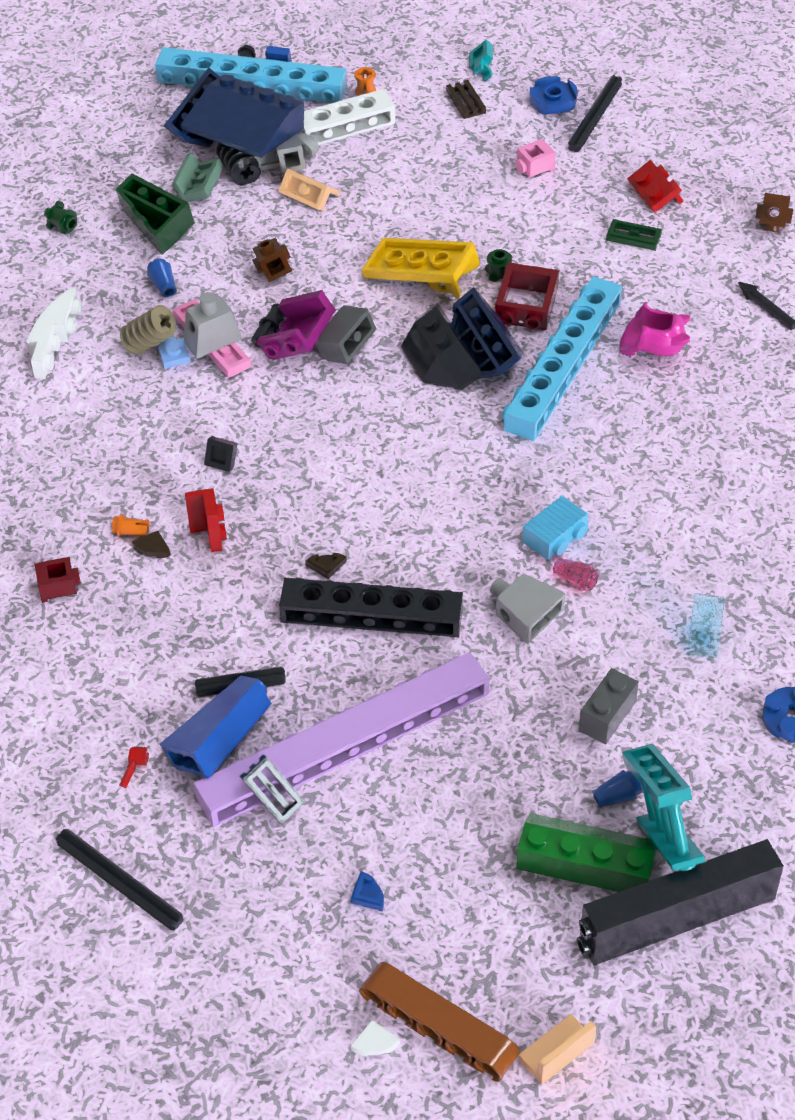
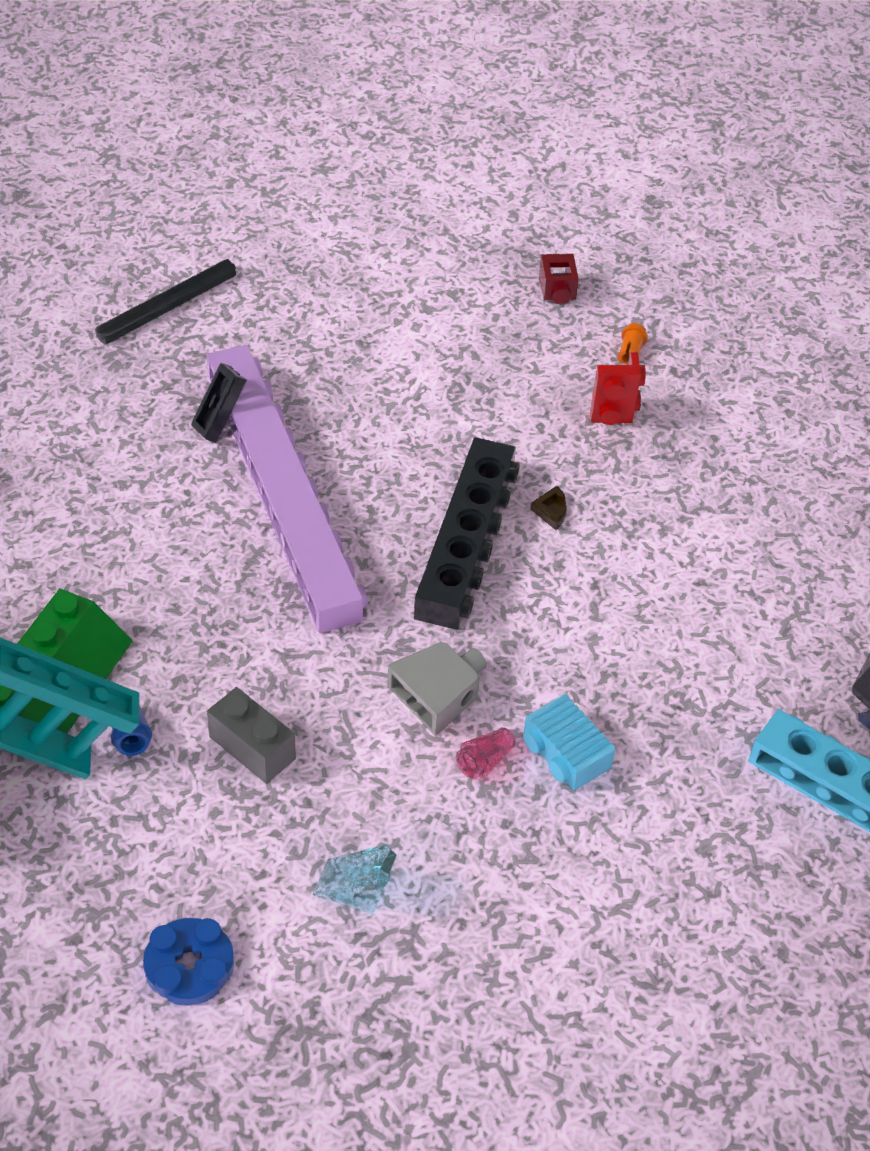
camera: 95 degrees right, 0 degrees up
red hand [119,746,149,788] -> none
dark brown tile [131,531,171,558] -> none
blue slope [160,676,272,778] -> none
black axle [195,666,286,697] -> none
black tile [204,436,238,472] -> none
blue tile [351,871,384,911] -> none

